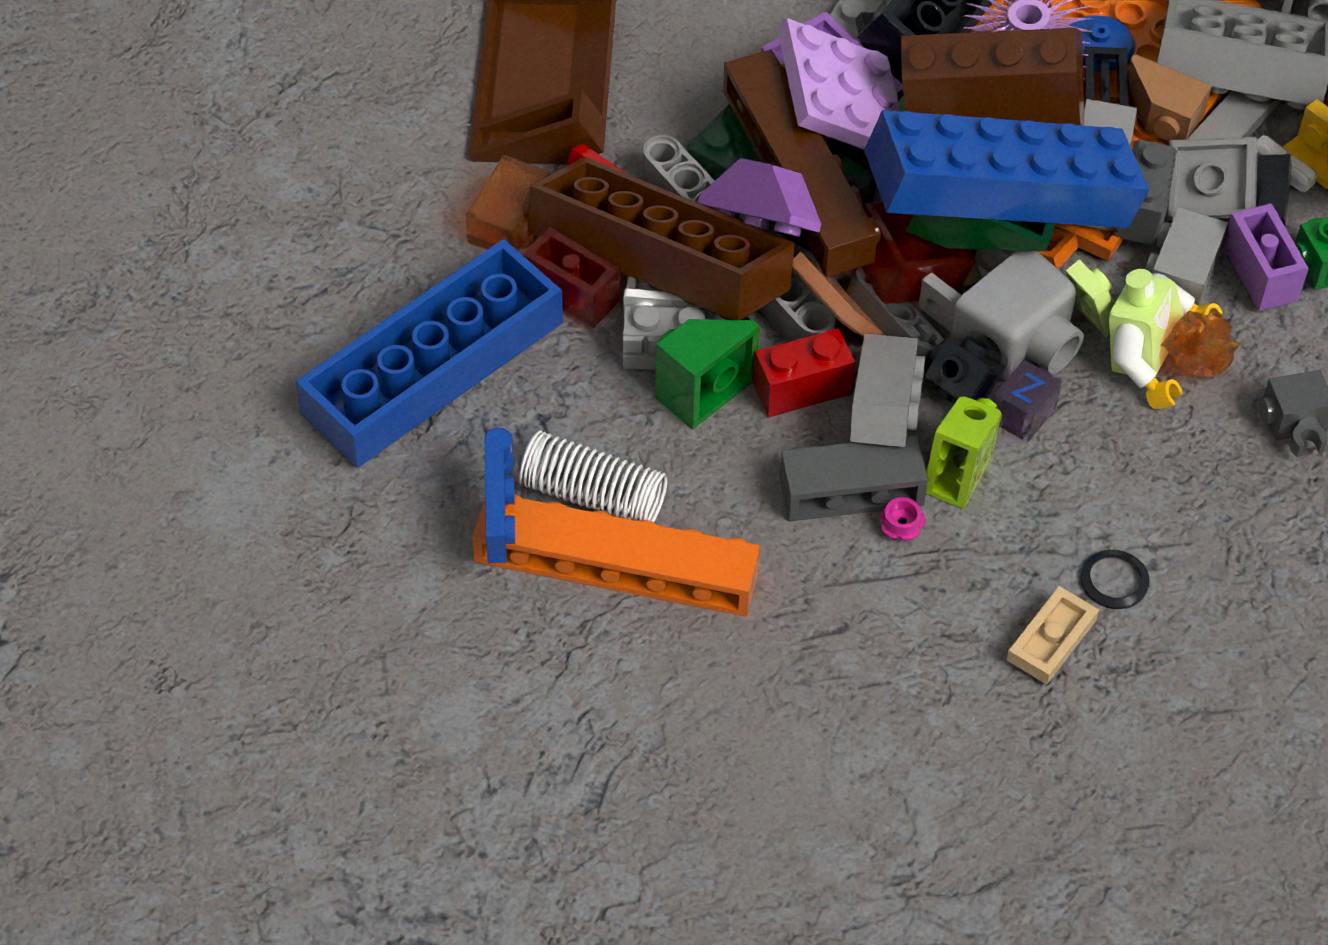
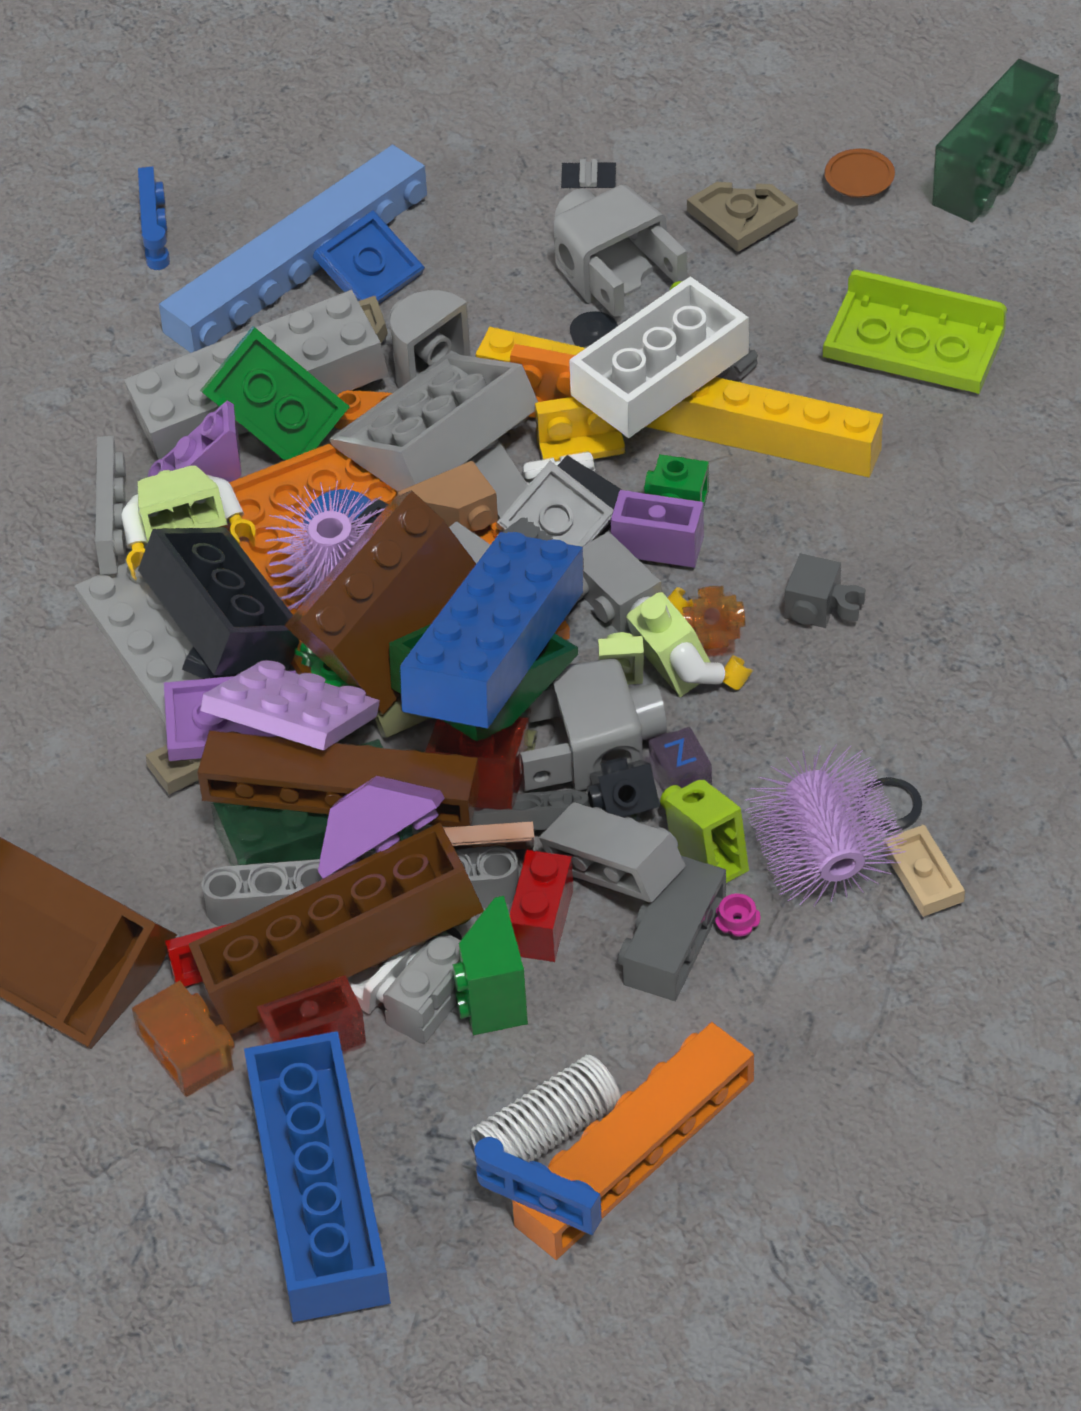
camera: 55 degrees left, 5 degrees down
none -> lavender piece [745,744,907,906]

